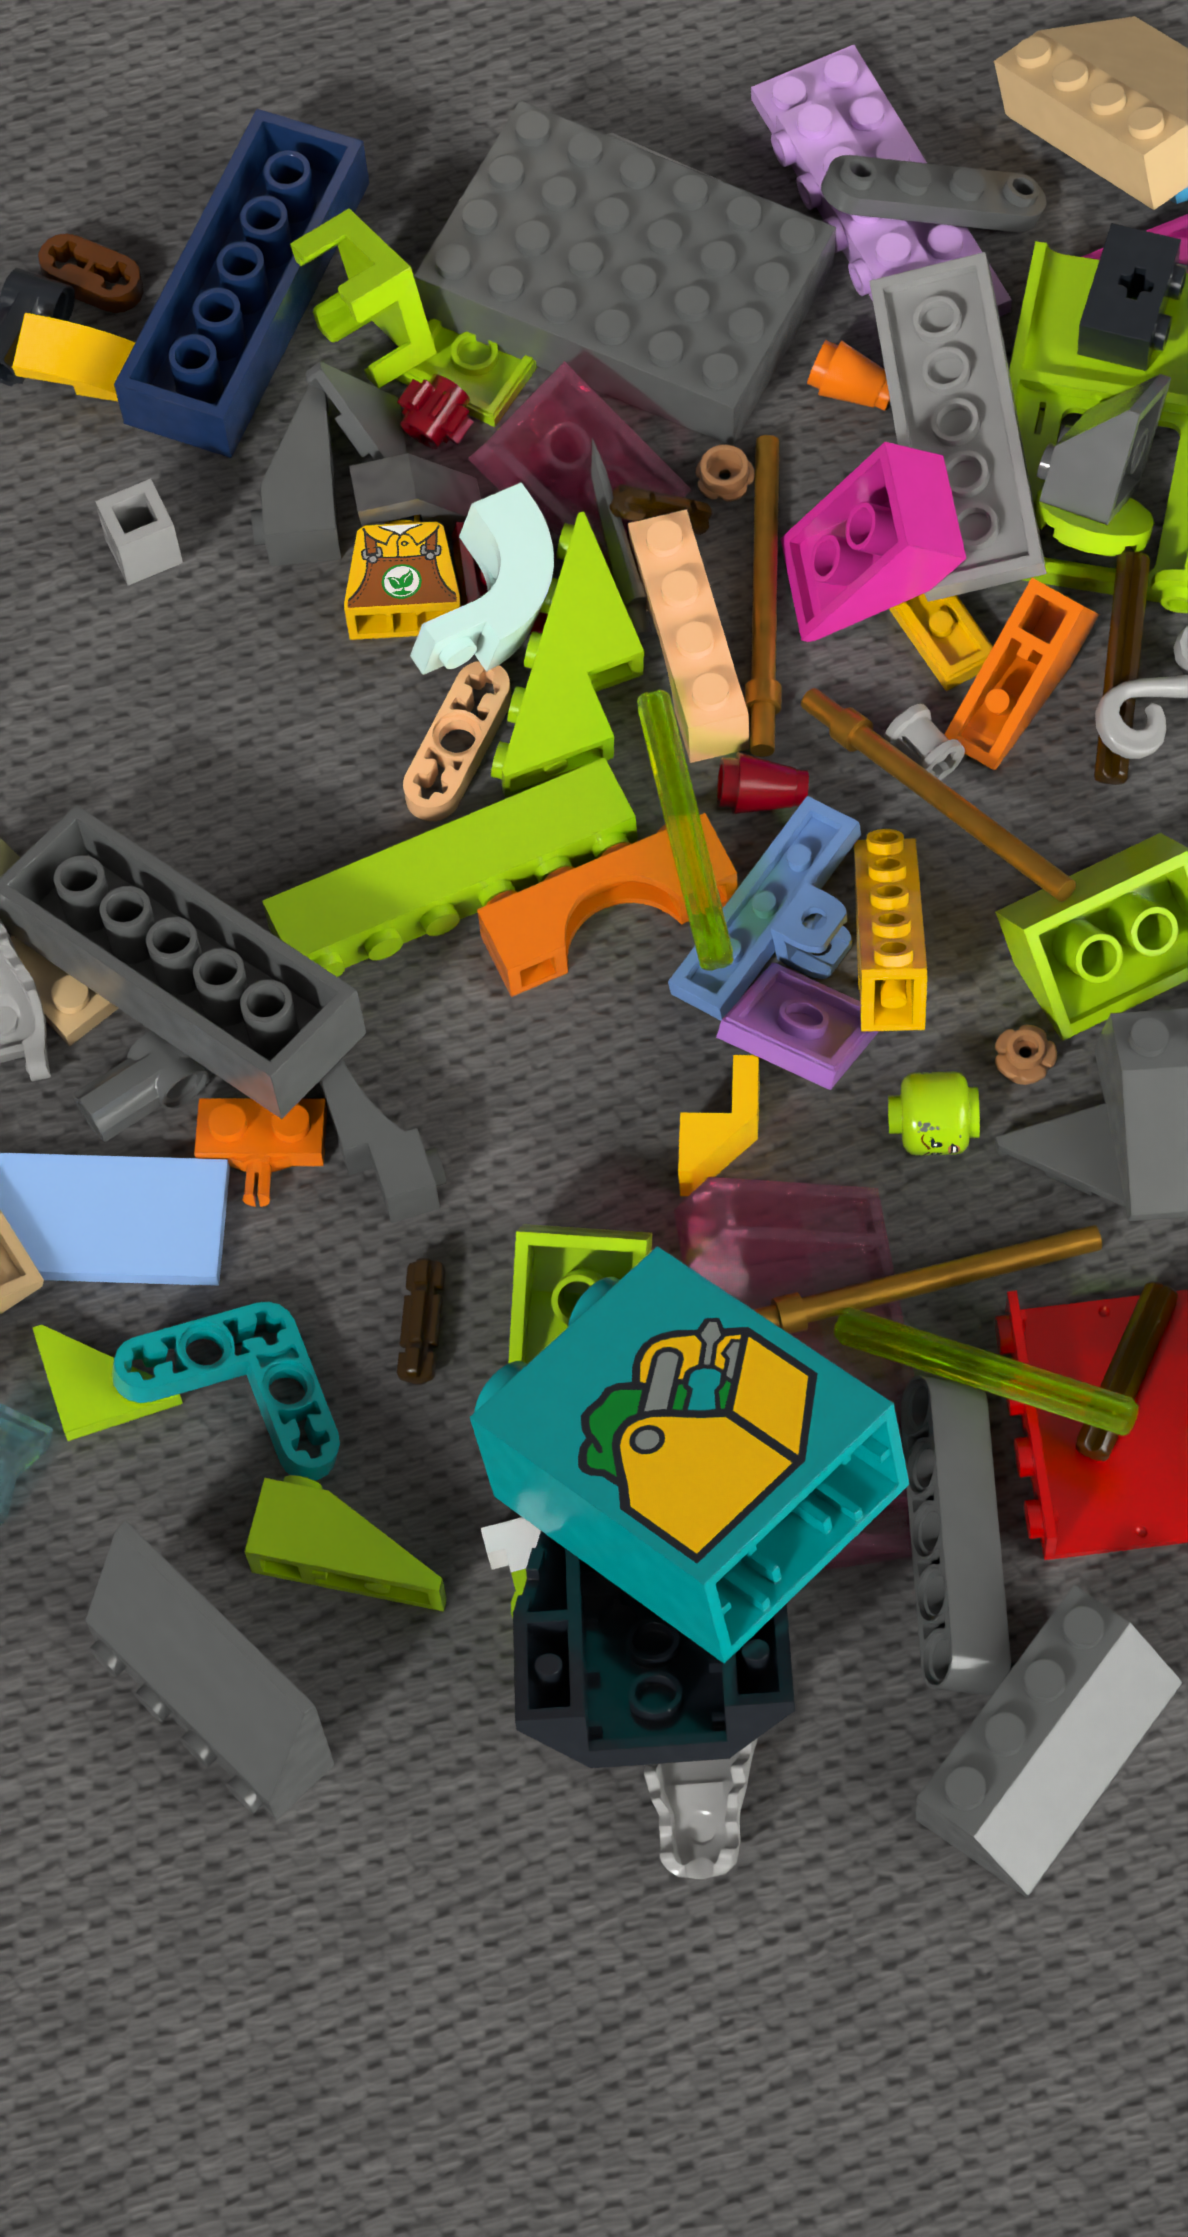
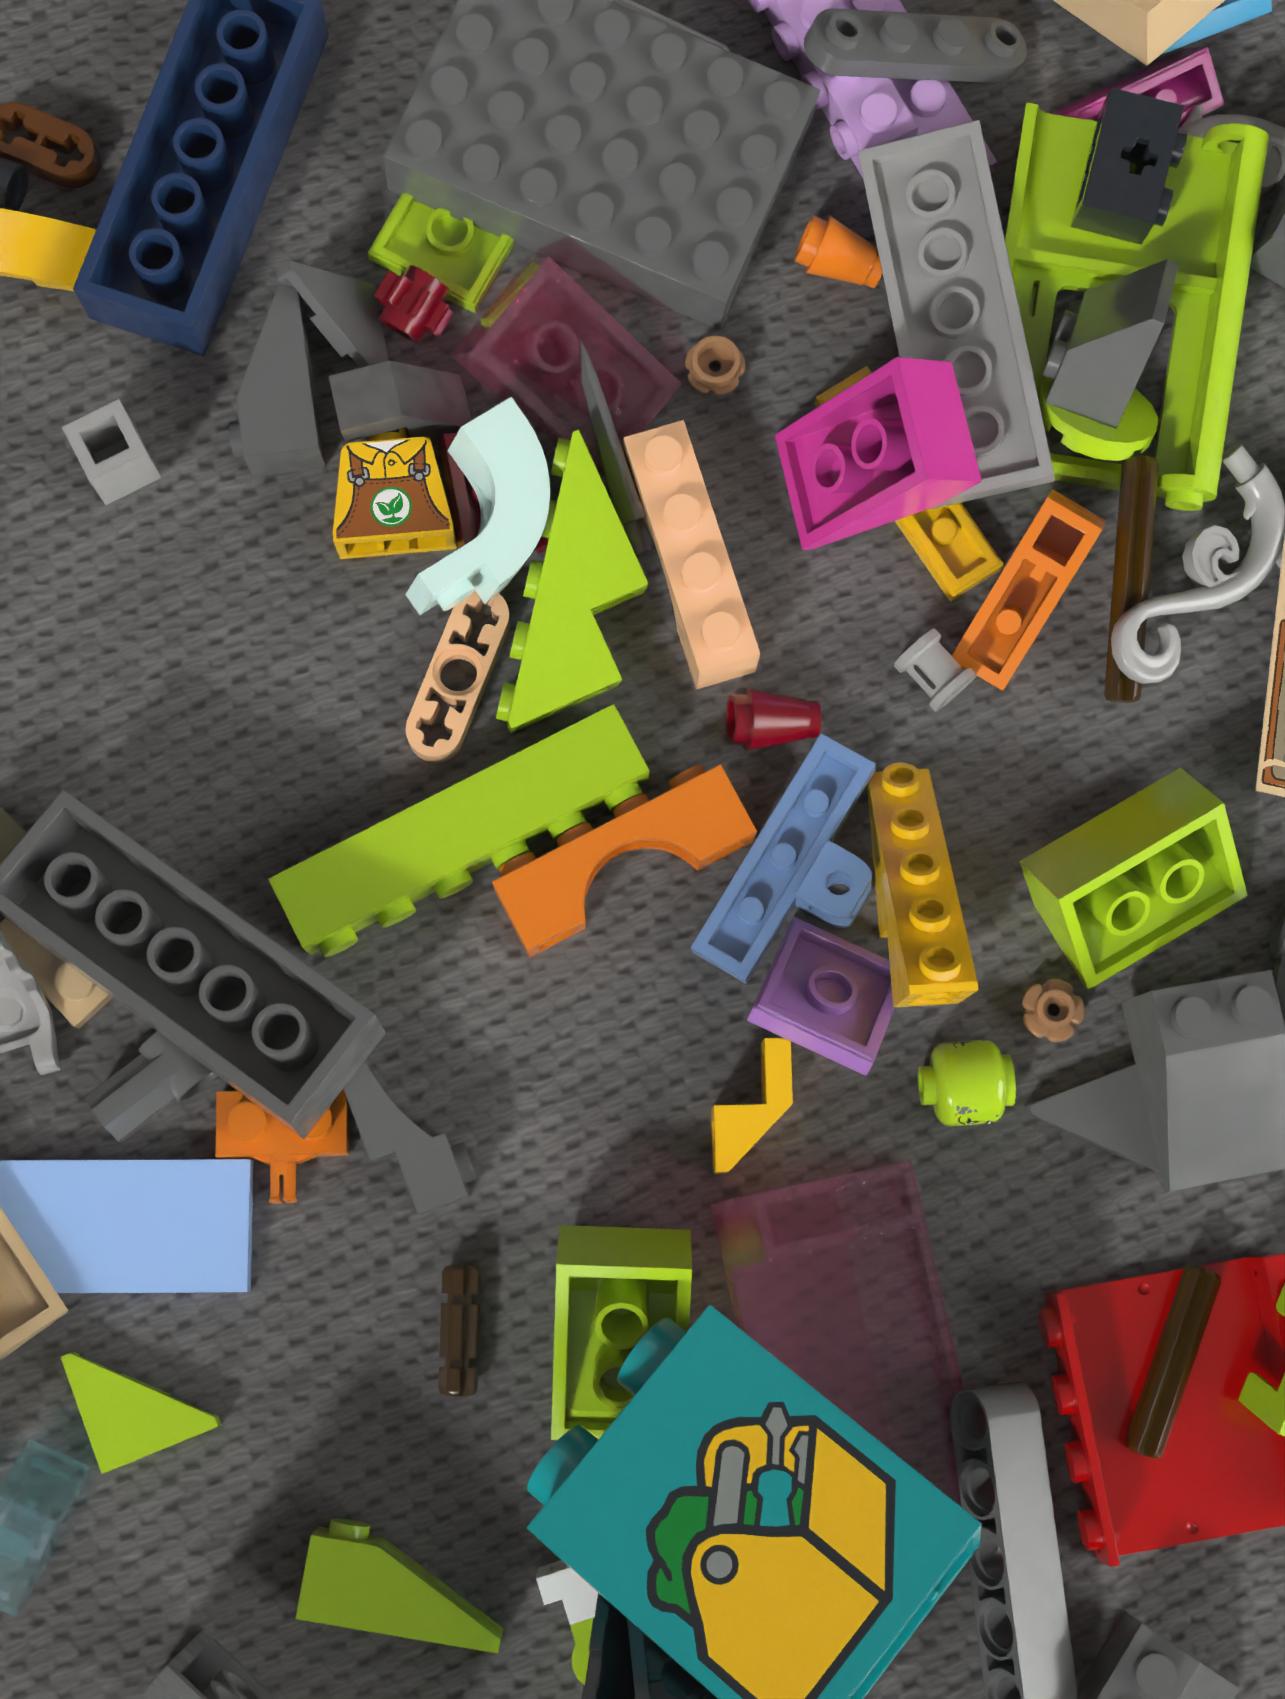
camera: 15 degrees left, 15 degrees up
teal beam [112,1302,340,1480] -> none
lime panel [290,209,437,388] -> none
dark brown axle [609,484,713,535] -> none
clear neon green axle [637,690,733,971] -> none
pearl gold bar [745,435,782,757] -> none
pearl gold bar [753,1225,1102,1334] -> none
pearl gold bar [801,688,1076,902] -> none
clear neon green axle [834,1307,1139,1436] -> none

